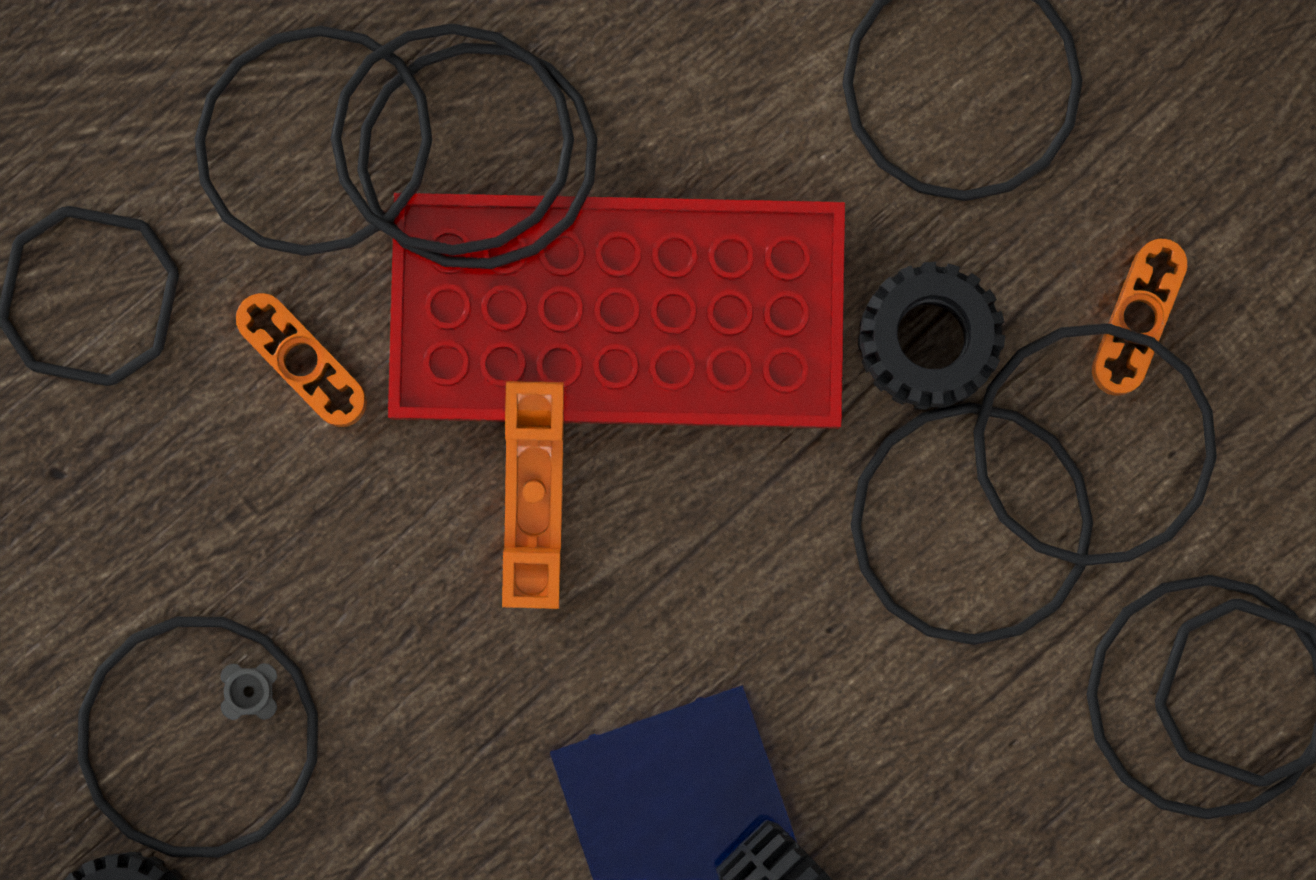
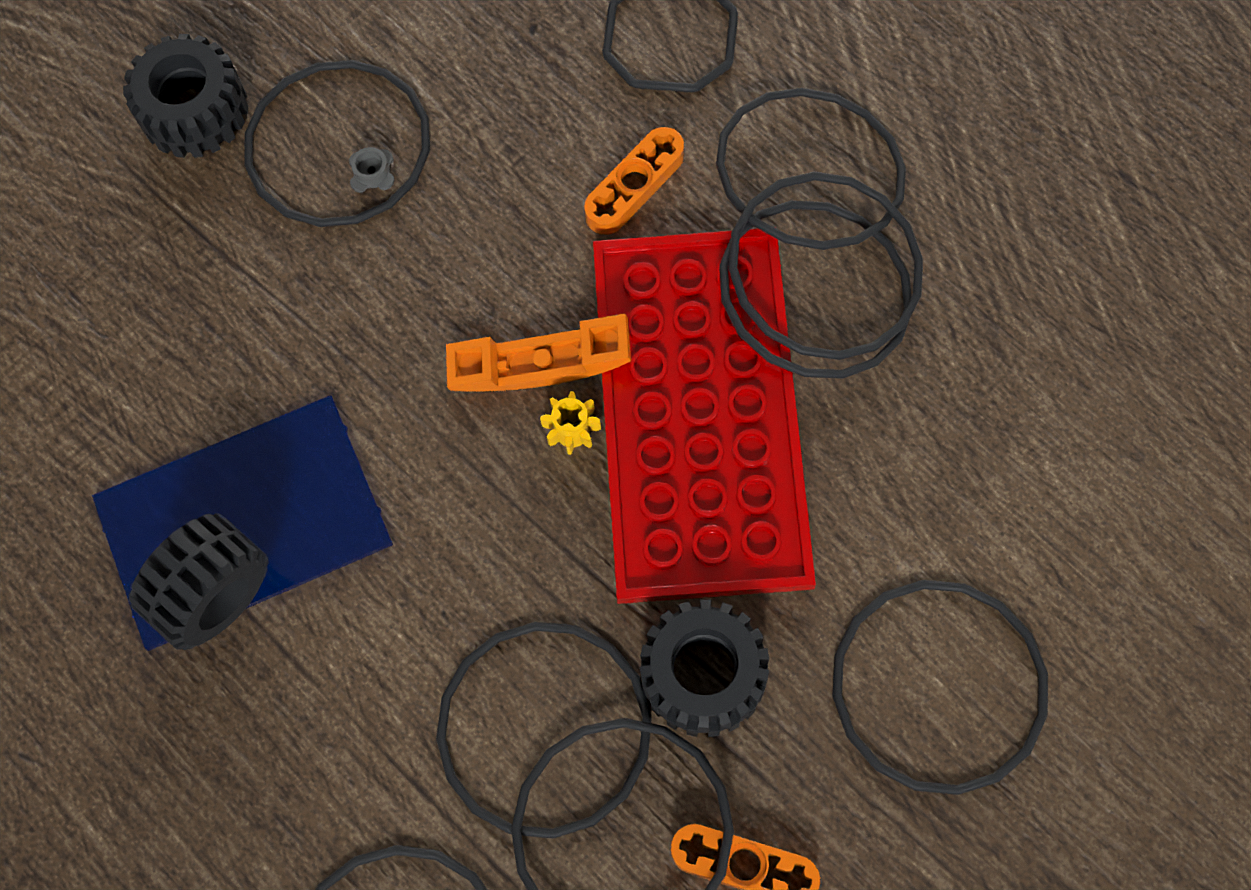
camera: 90 degrees right, 15 degrees down
none -> yellow gear [540,391,601,455]

